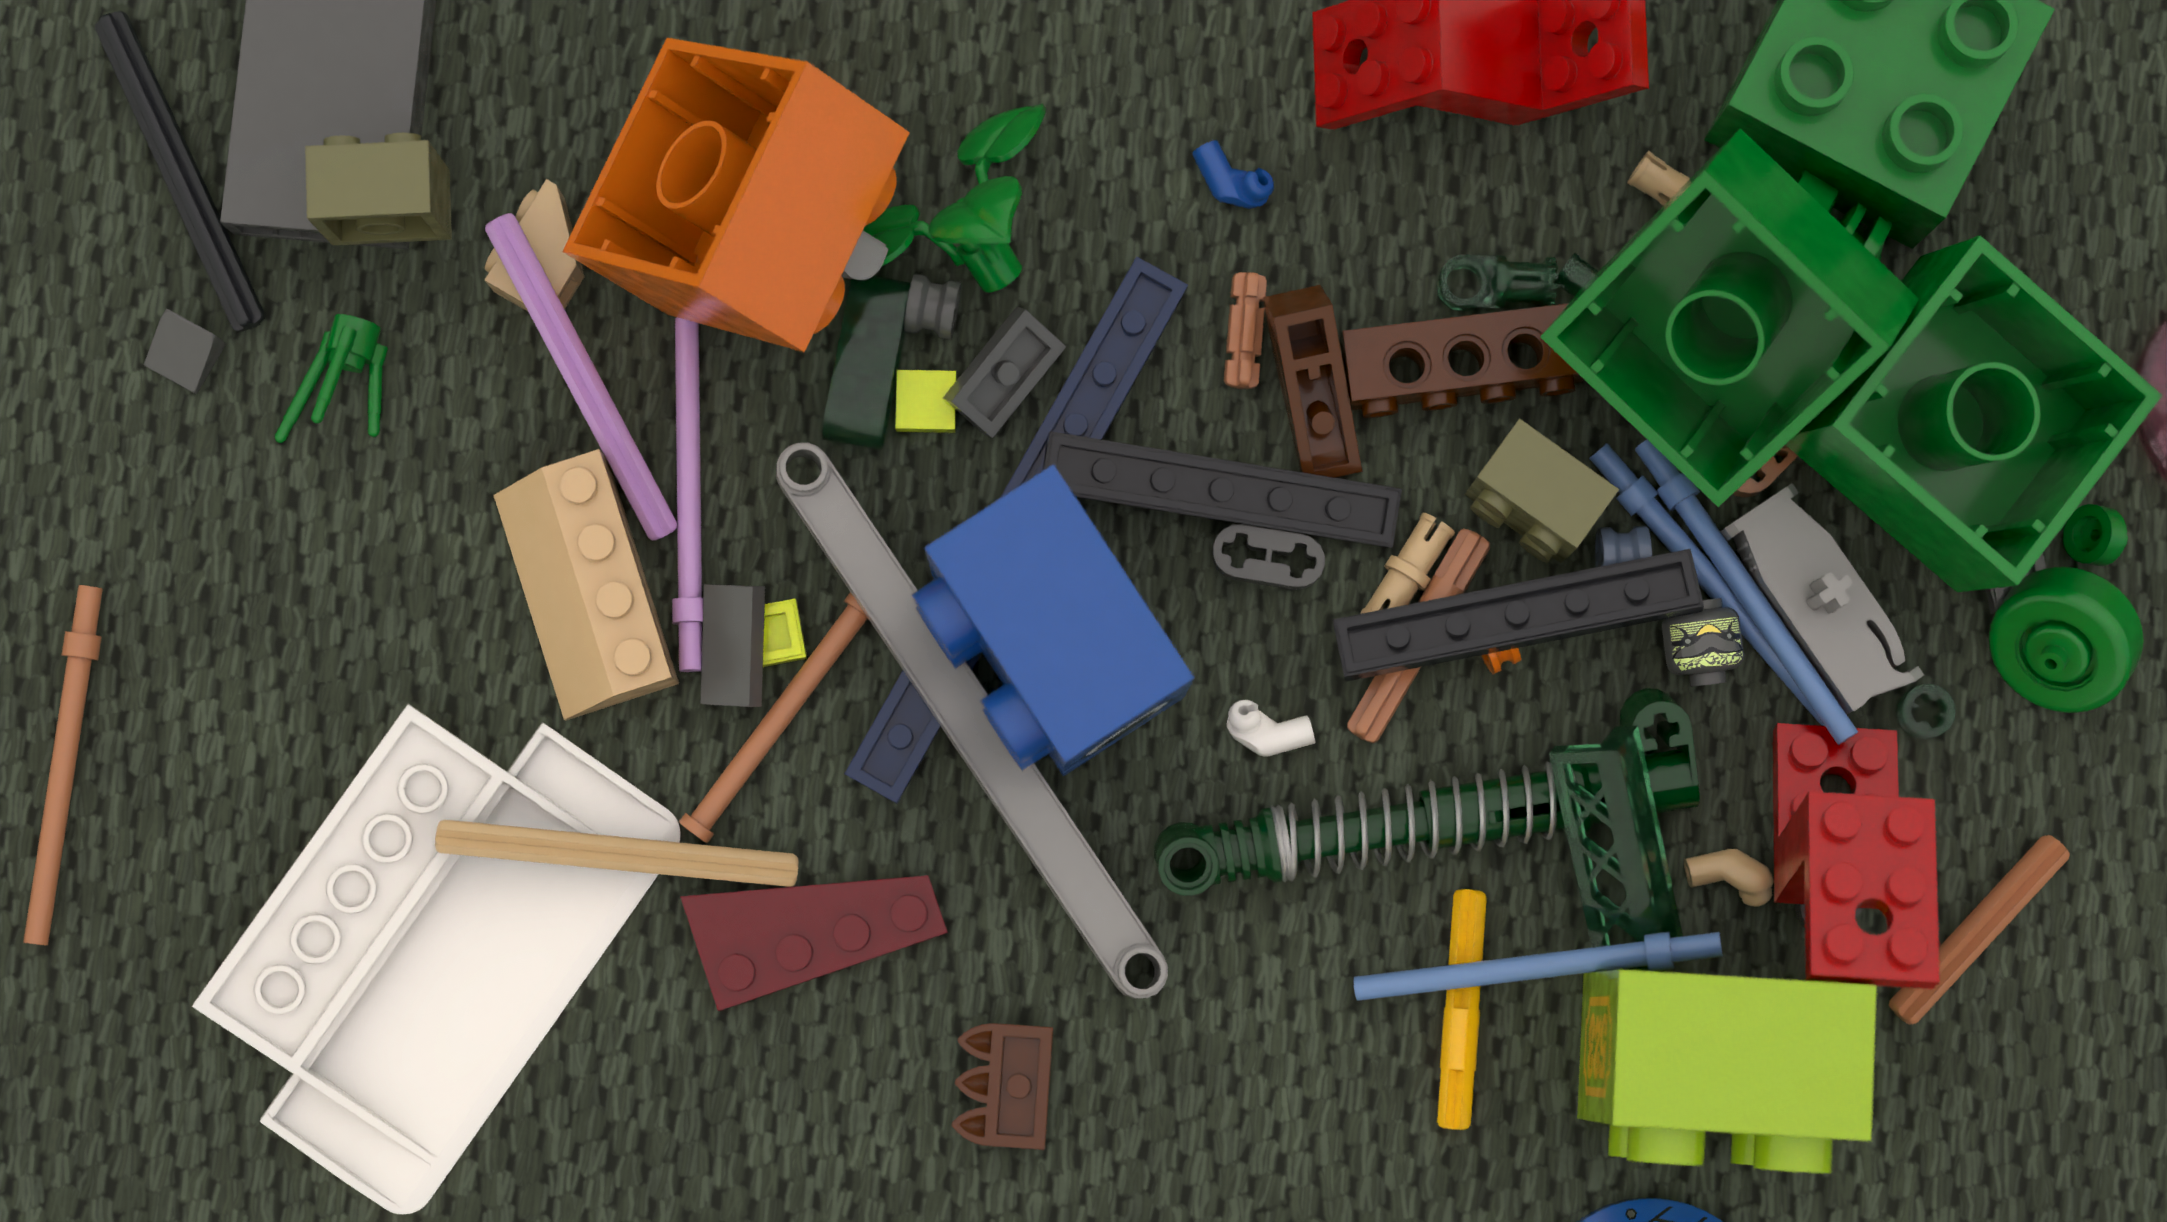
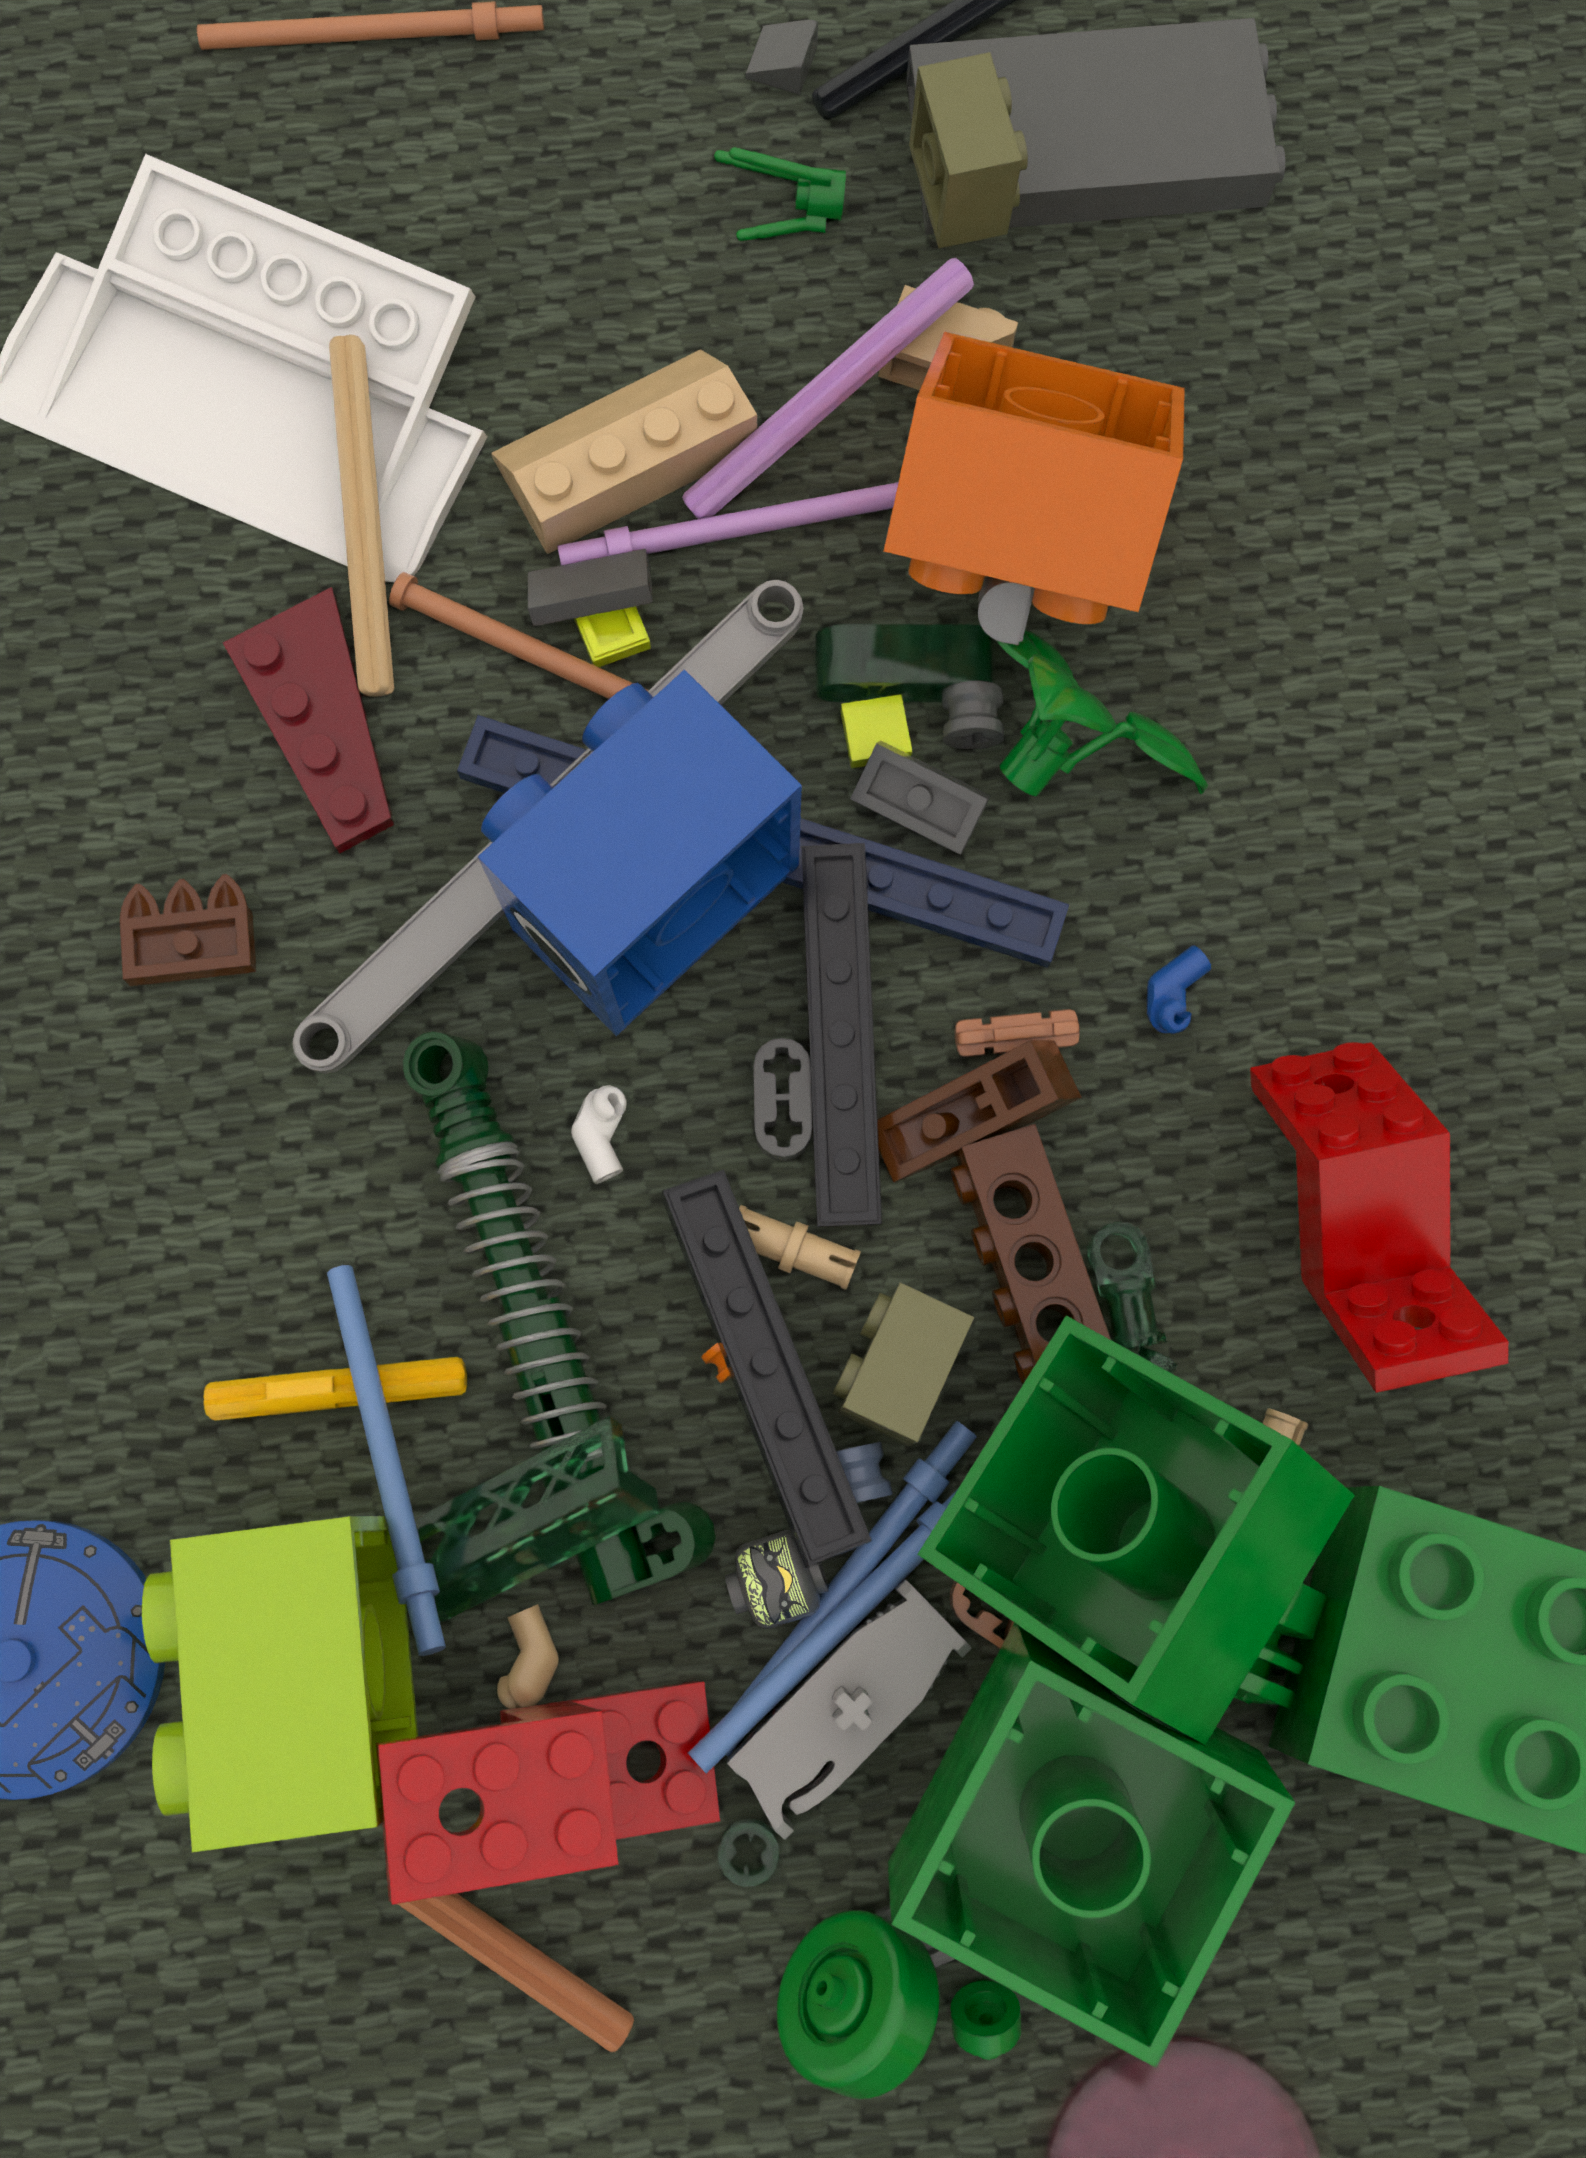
camera: 75 degrees right, 5 degrees down
nougat axle [1347,529,1490,743] -> none

